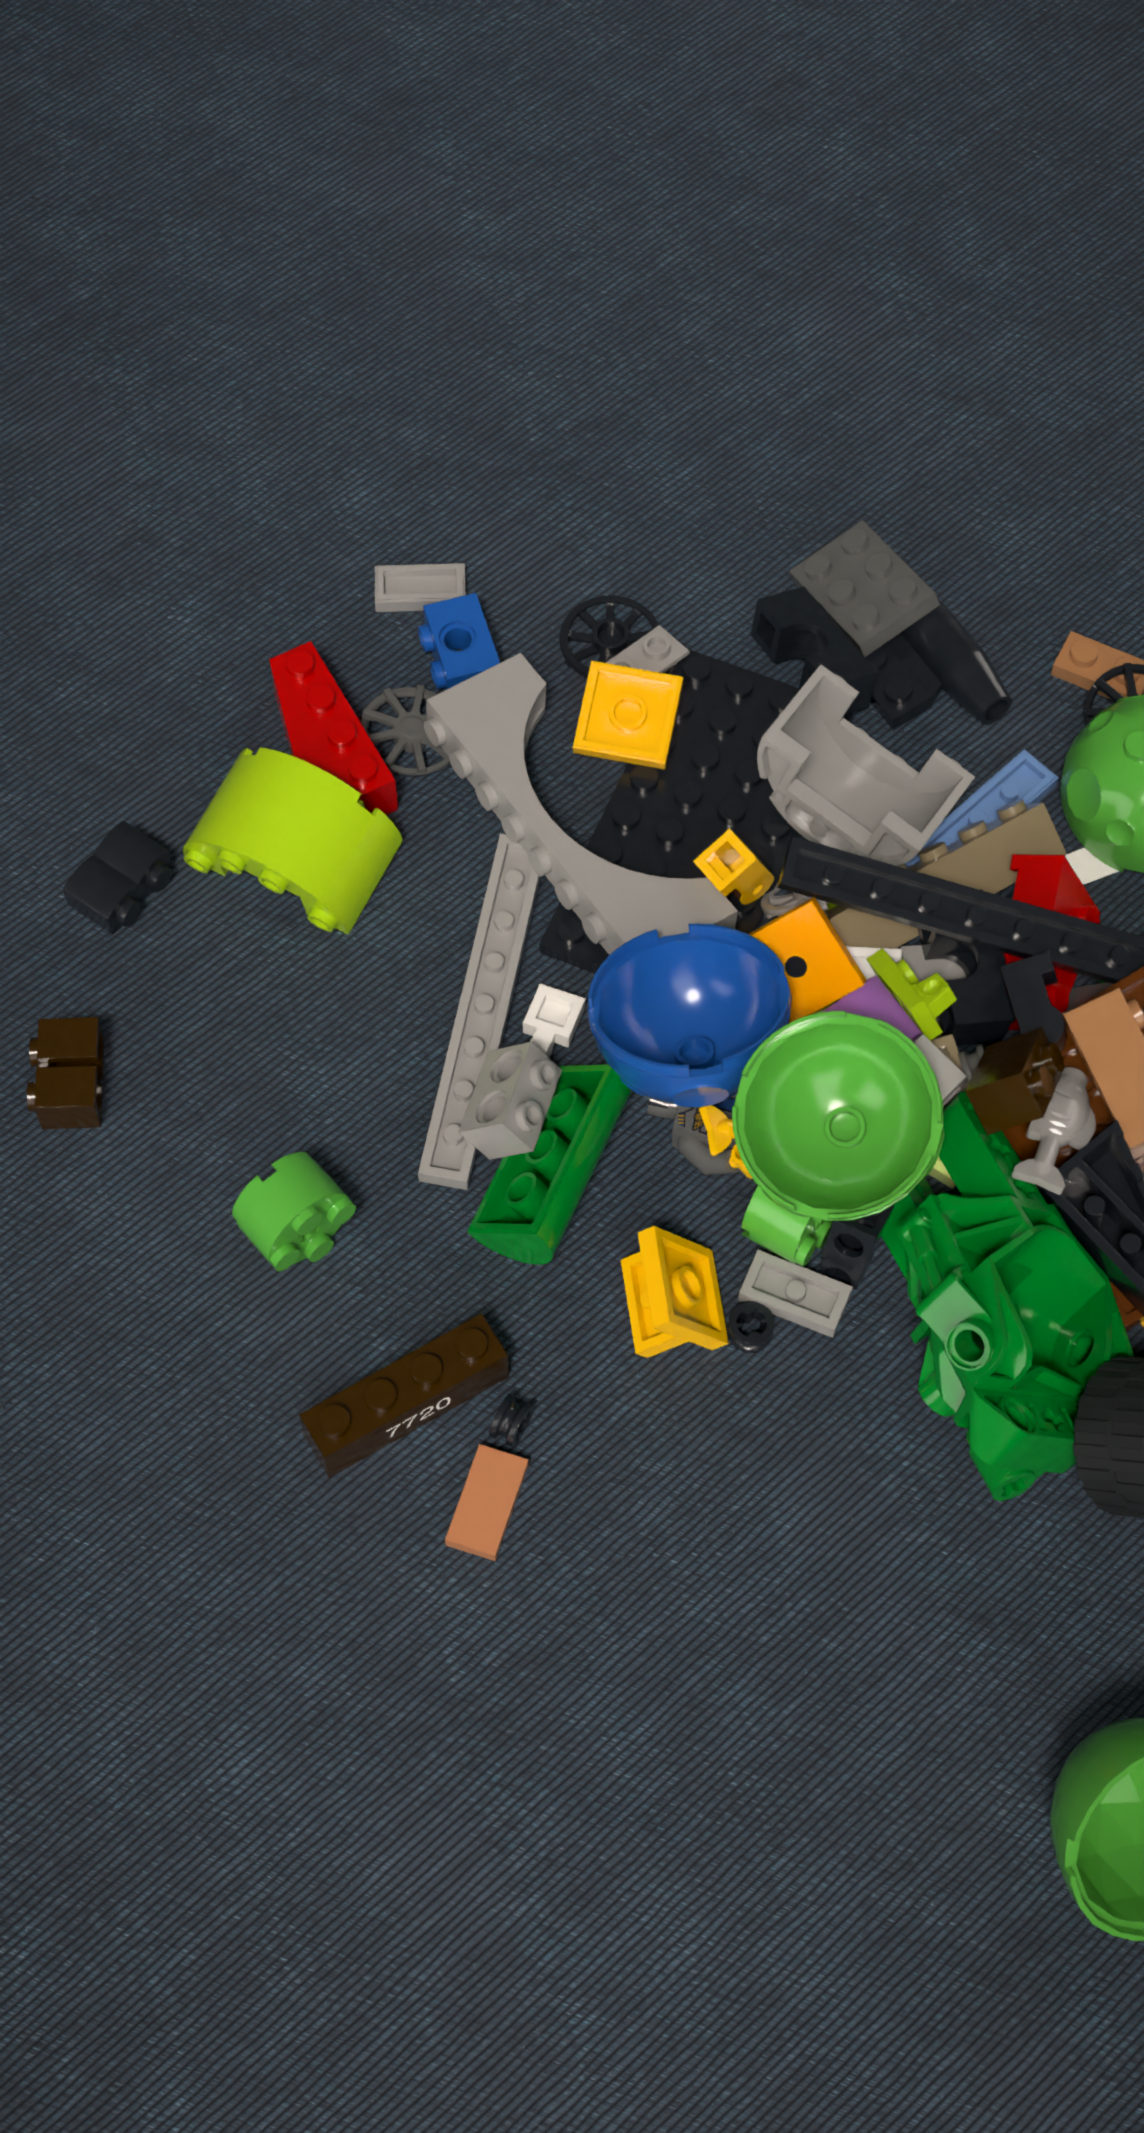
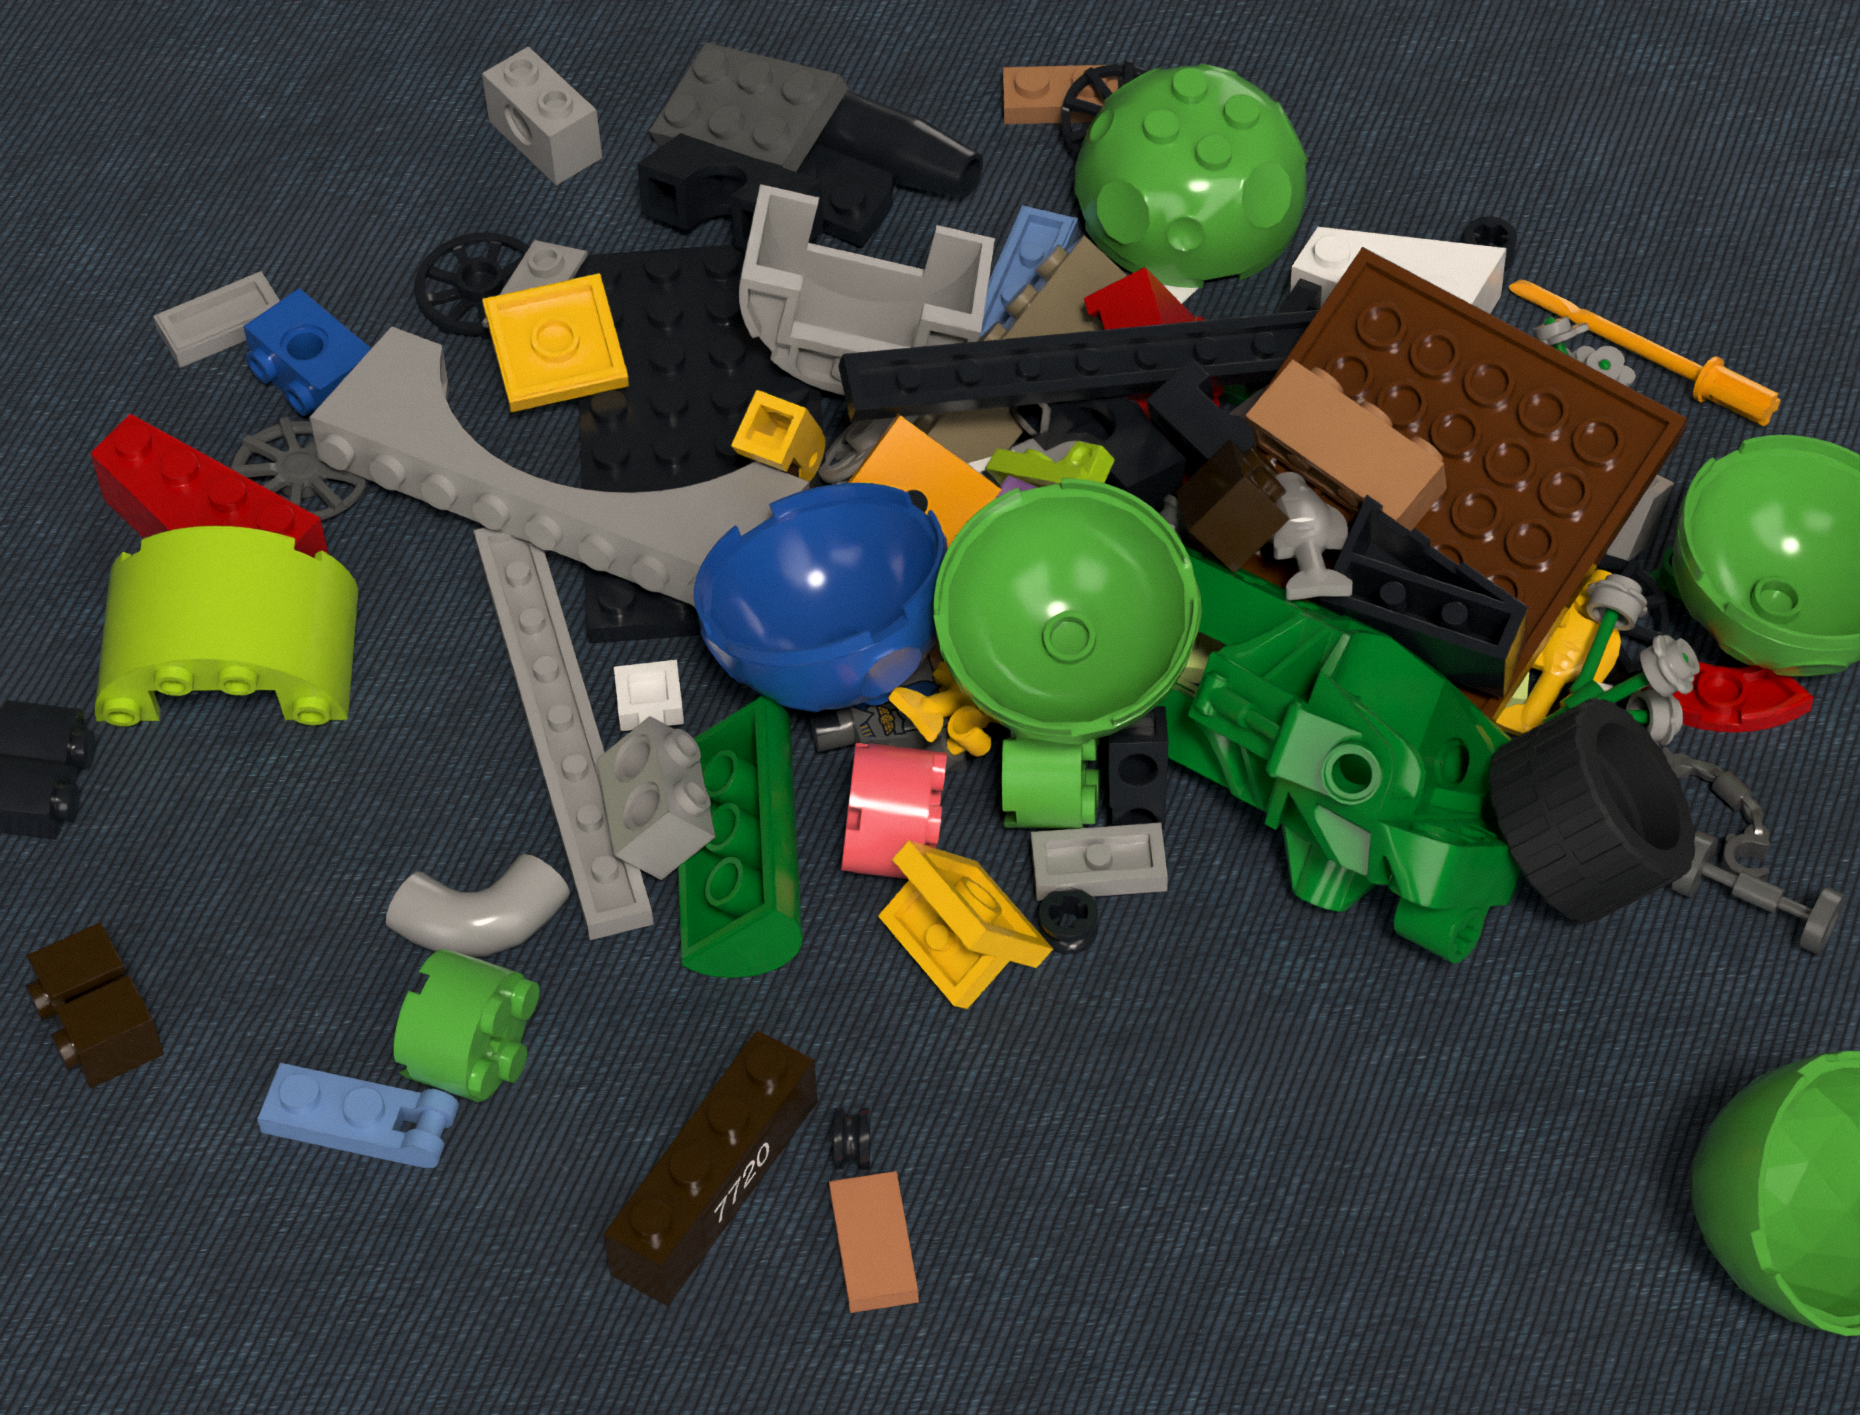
camera: 25 degrees left, 10 degrees down
none -> medium blue plate [258,1063,460,1168]
none -> light grey cylinder [386,854,570,957]
none -> light grey brick [482,47,602,185]
none -> coral brick [841,743,947,879]

